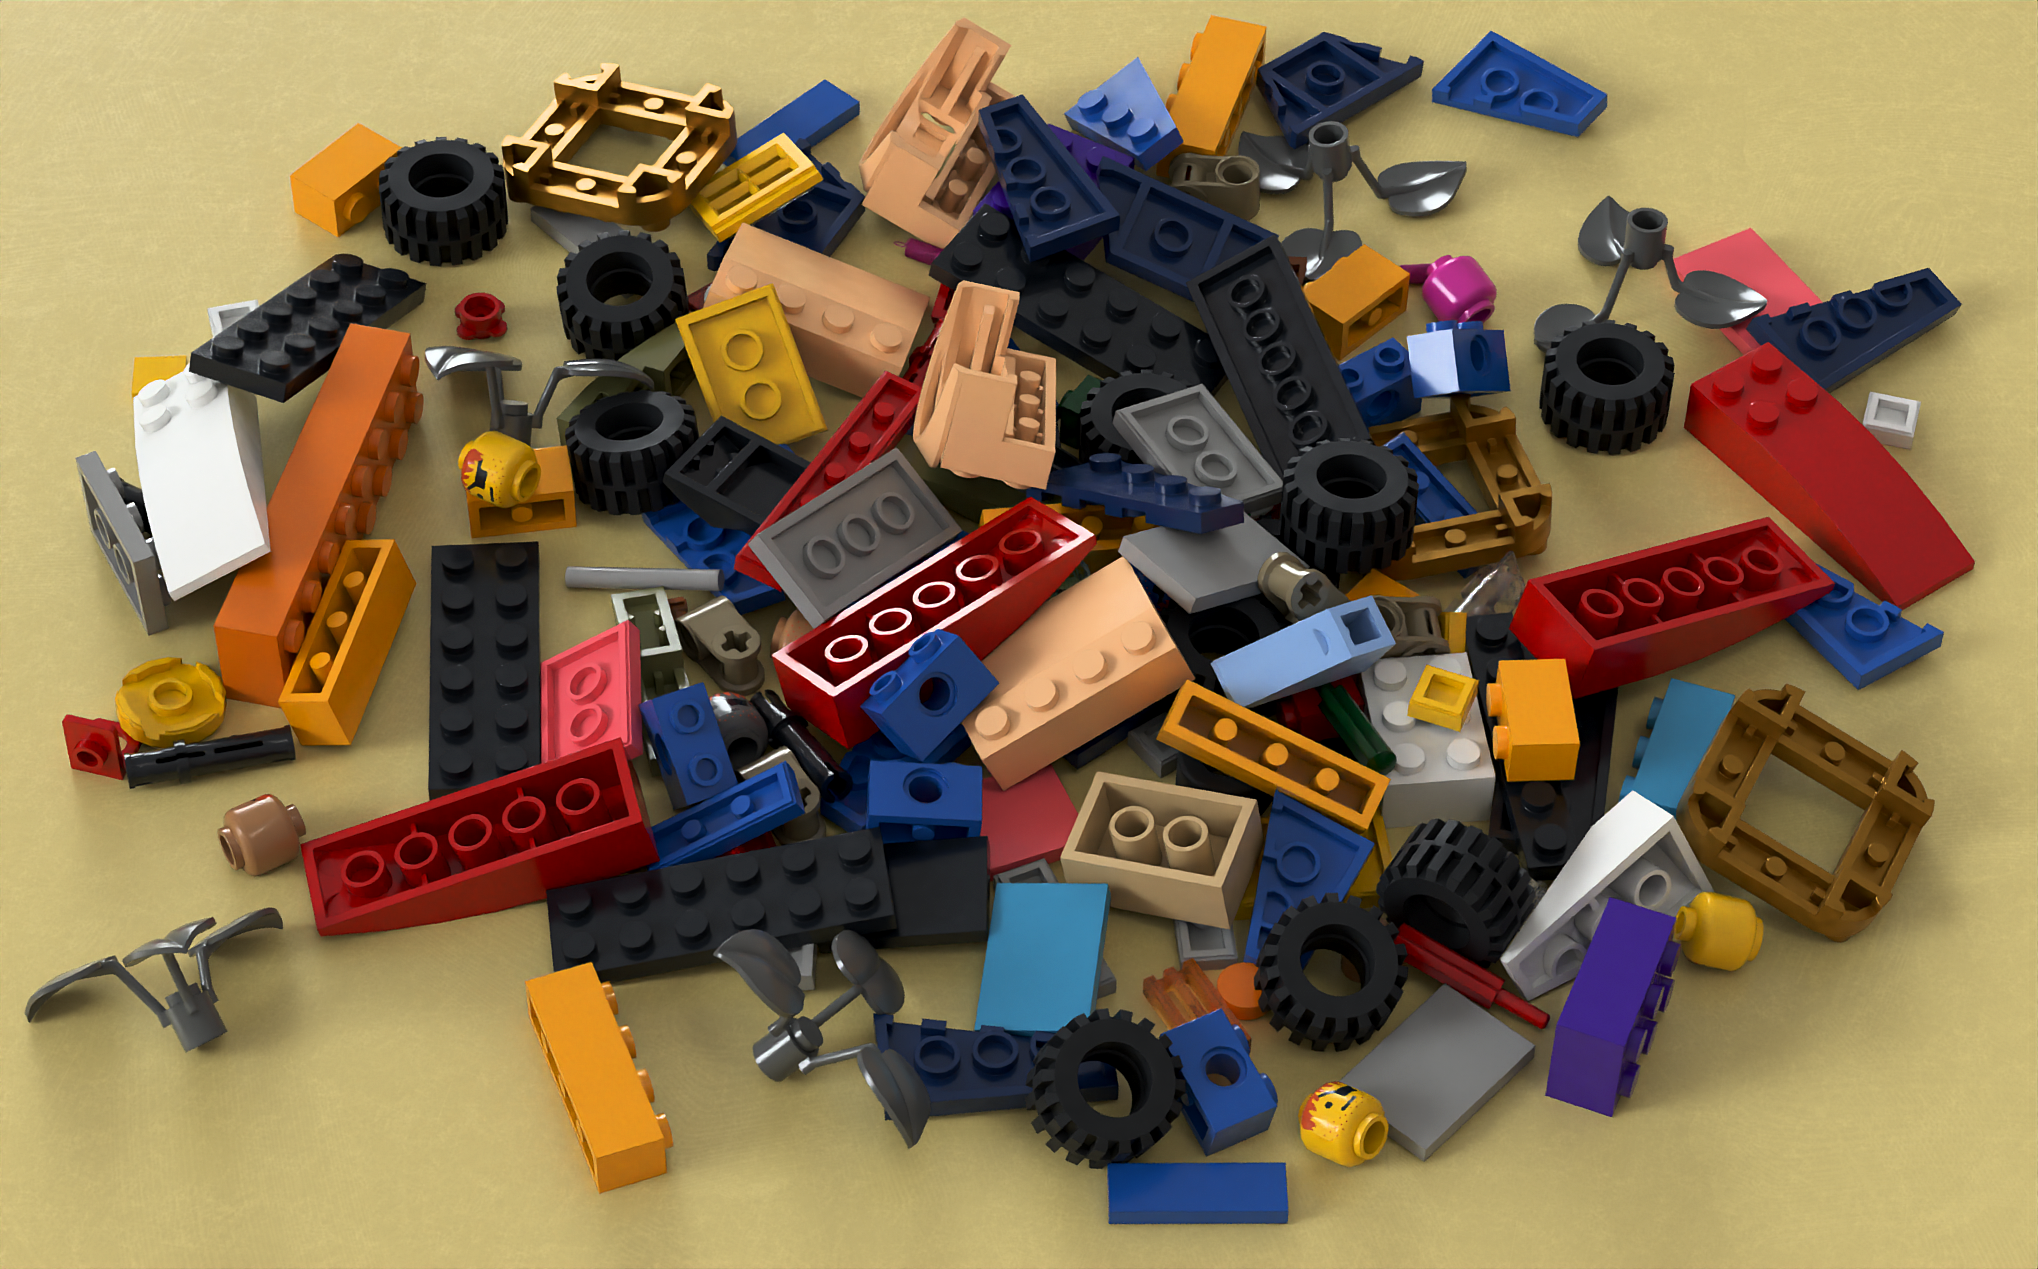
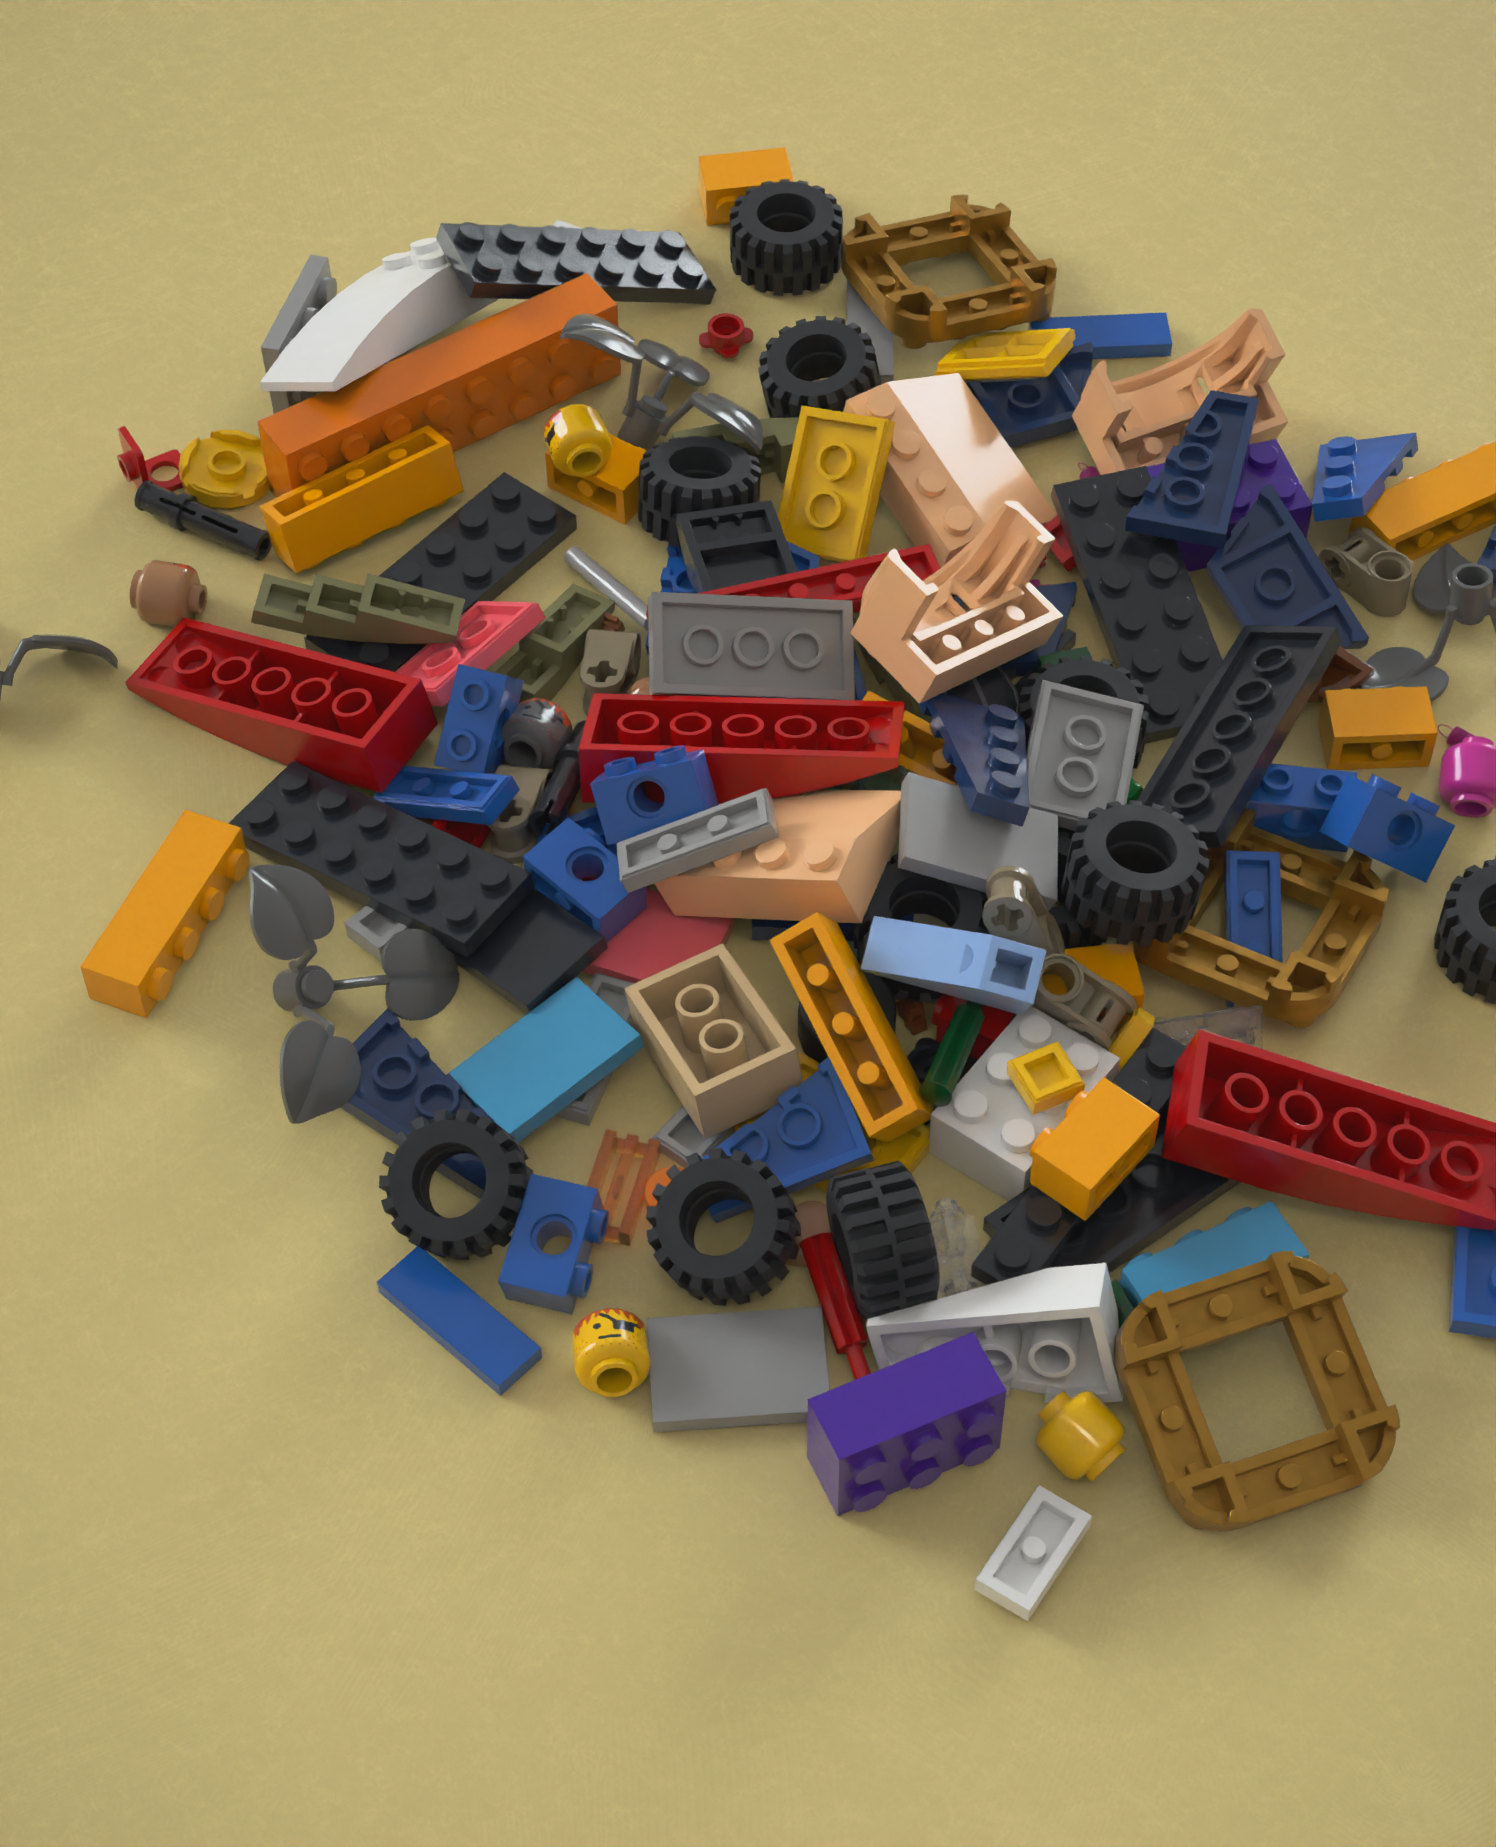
camera: 45 degrees right, 5 degrees up
none -> olive slope [251,573,465,644]
none -> light grey tile [616,788,779,893]
none -> white plate [975,1485,1092,1621]

